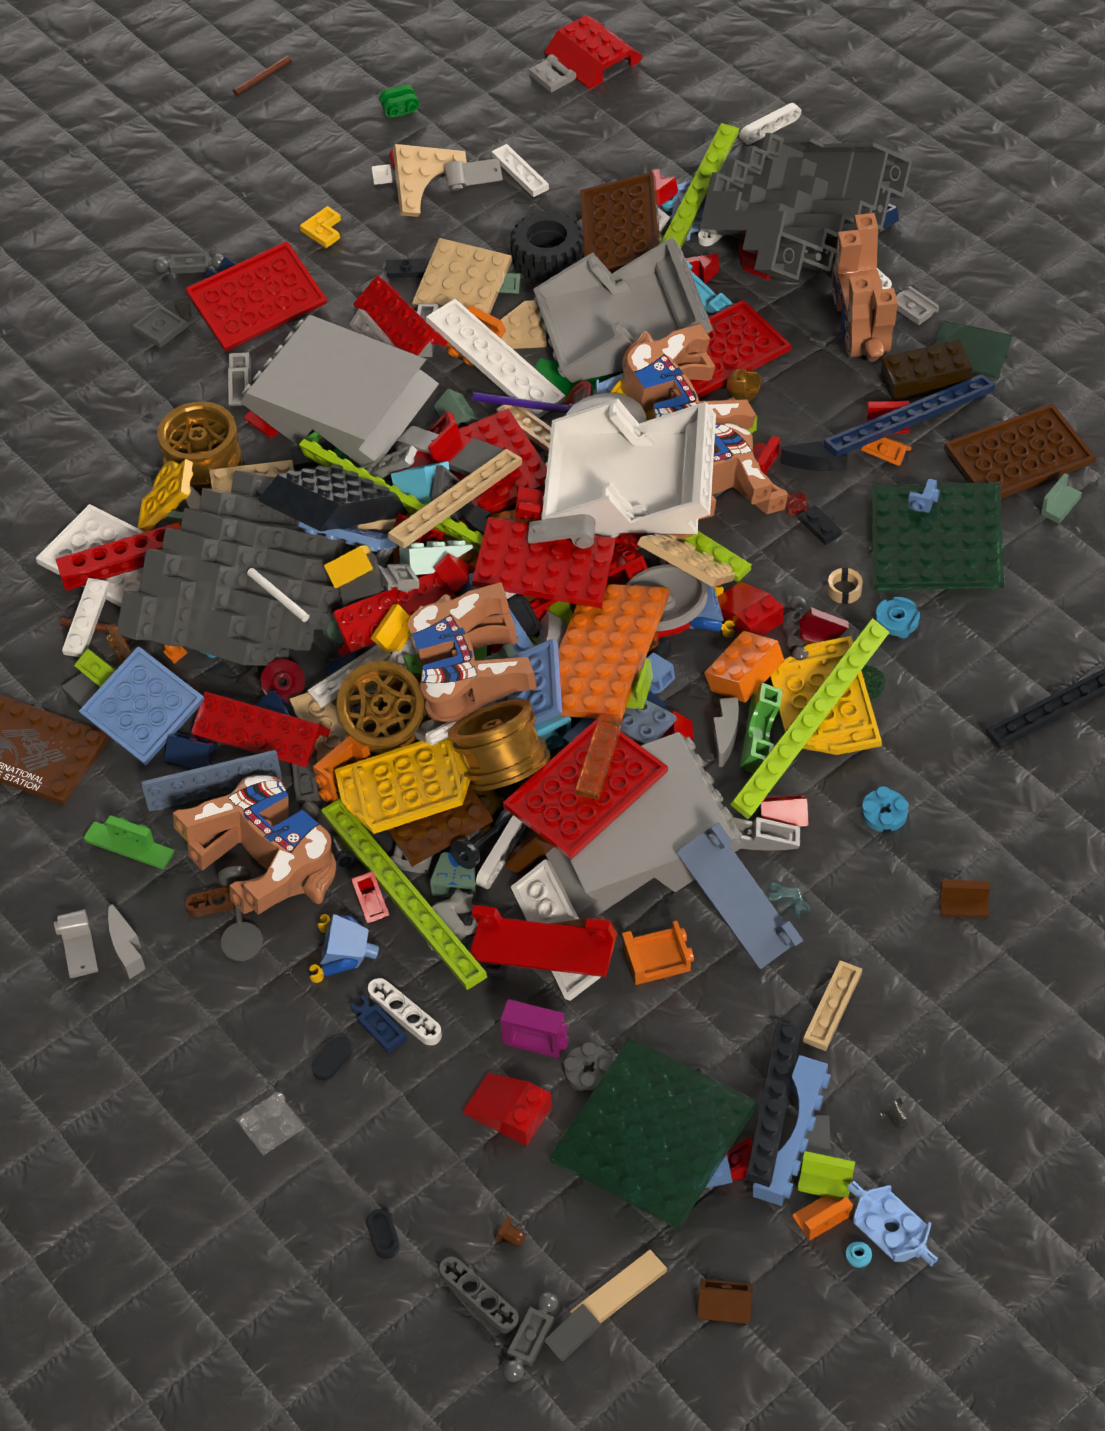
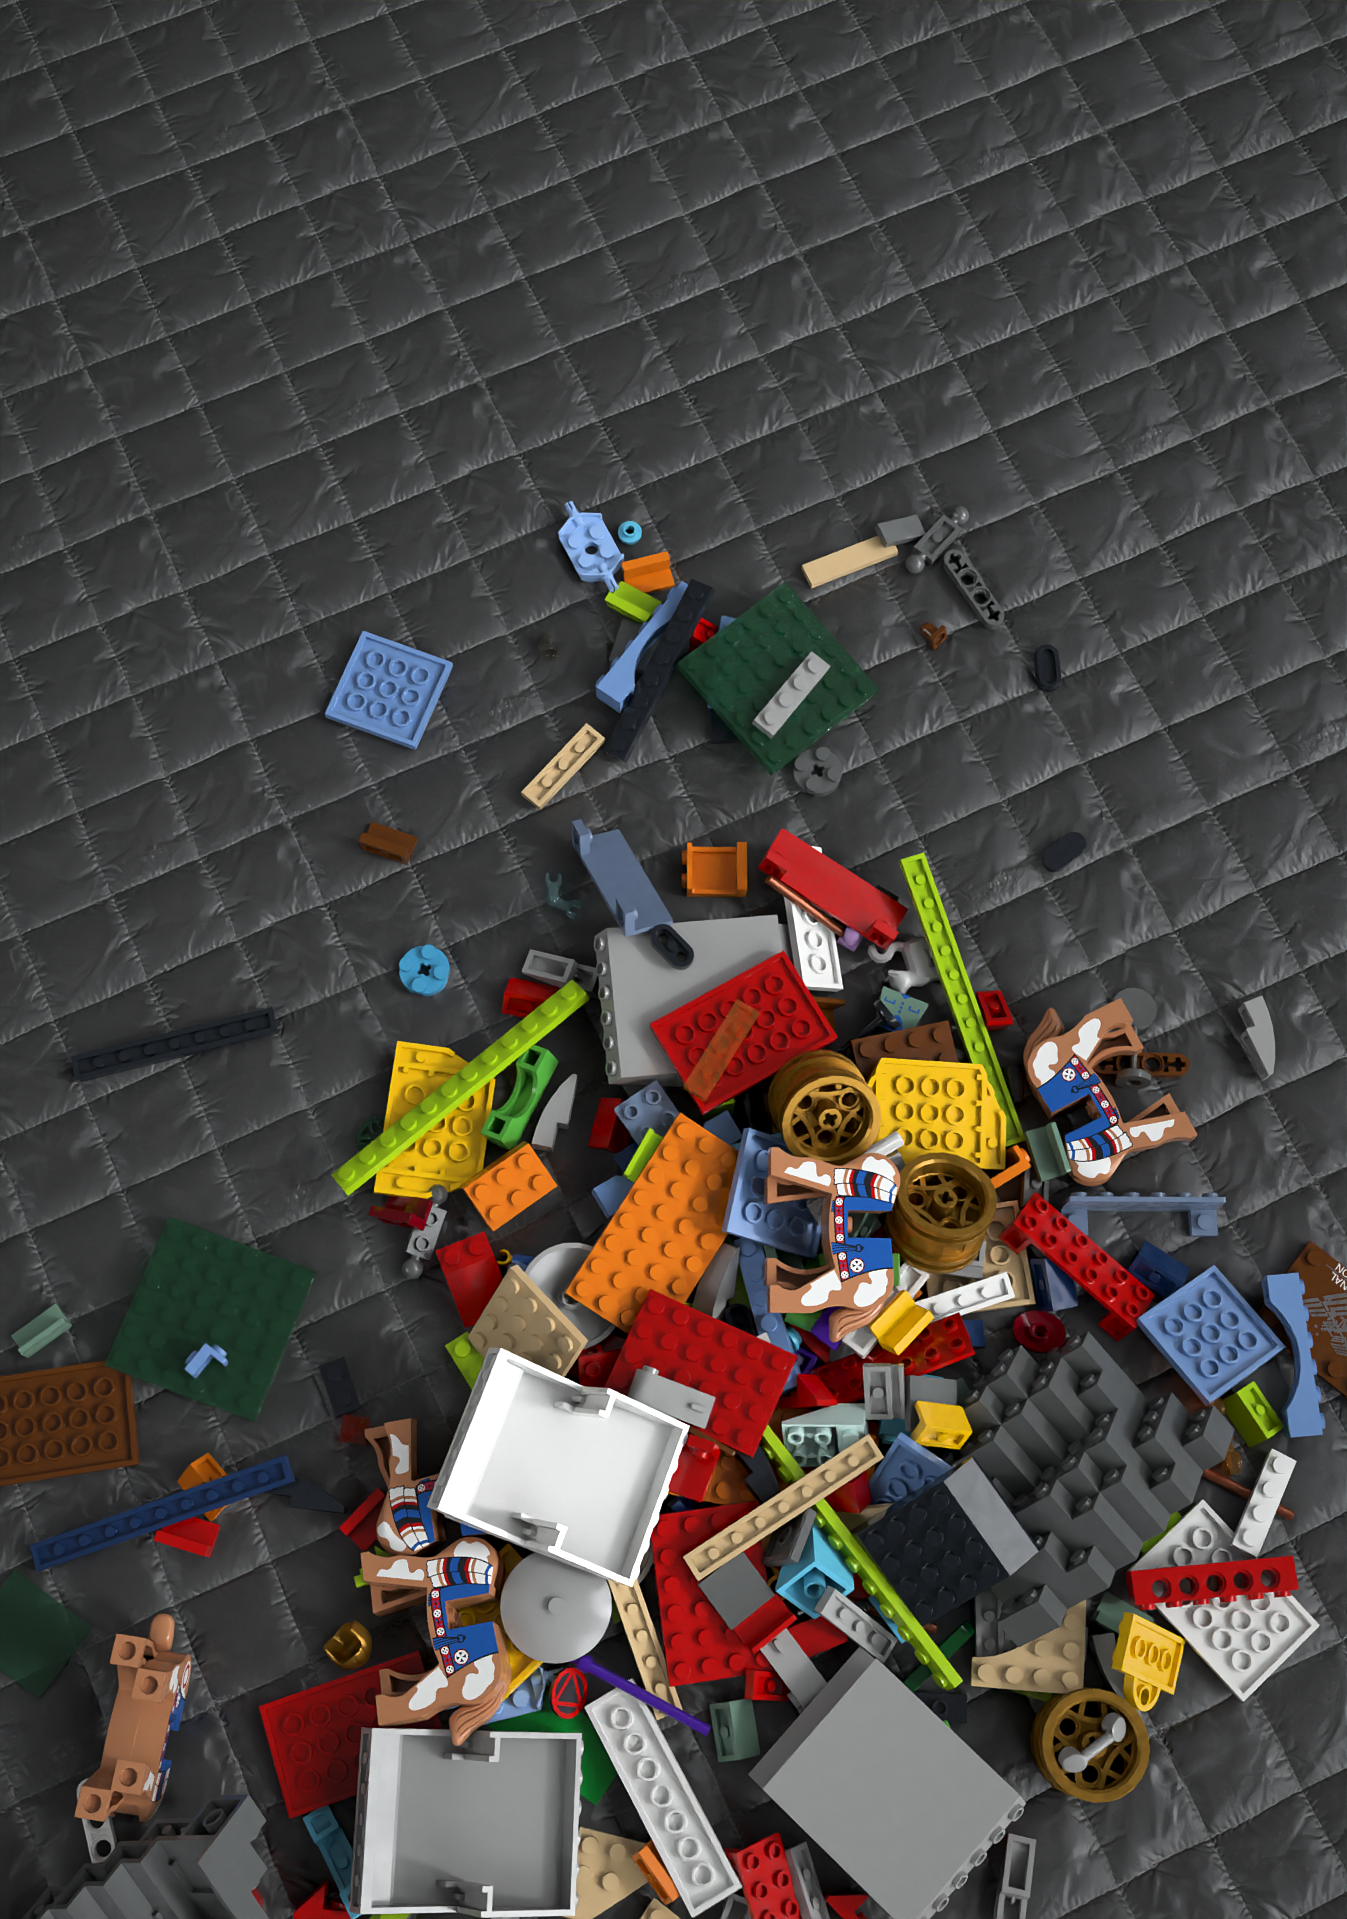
camera: 170 degrees left, 20 degrees up
light grey door [54,909,98,979] -> none
bright green bracket [84,815,174,869] -> none
clear hinge [236,1092,305,1156] -> none
white bar [247,568,309,622] -> none
medium blue torso [309,914,379,983] -> none
dark blue plate [350,995,407,1054] -> none
white beam [368,978,442,1045] -> none
red slope [463,1073,552,1146] -> none
white beam [476,815,526,889] -> none
magenta window [500,999,569,1058] -> none
reddish brown panel [698,1279,753,1324] -> none
tan piece [827,568,863,604] -> none
dark azure plate [876,597,920,638] -> none
dark brown brick [881,339,973,401] -> none
light grey plate [896,286,939,325] -> none
none -> medium blue plate [325,631,453,750]
none -> black plate [650,924,694,970]
none -> light grey plate [752,651,831,739]
none -> sand green panel [1023,1122,1071,1183]
none -> light grey bar [1058,1712,1126,1773]
none -> medium blue arch [1261,1273,1325,1438]

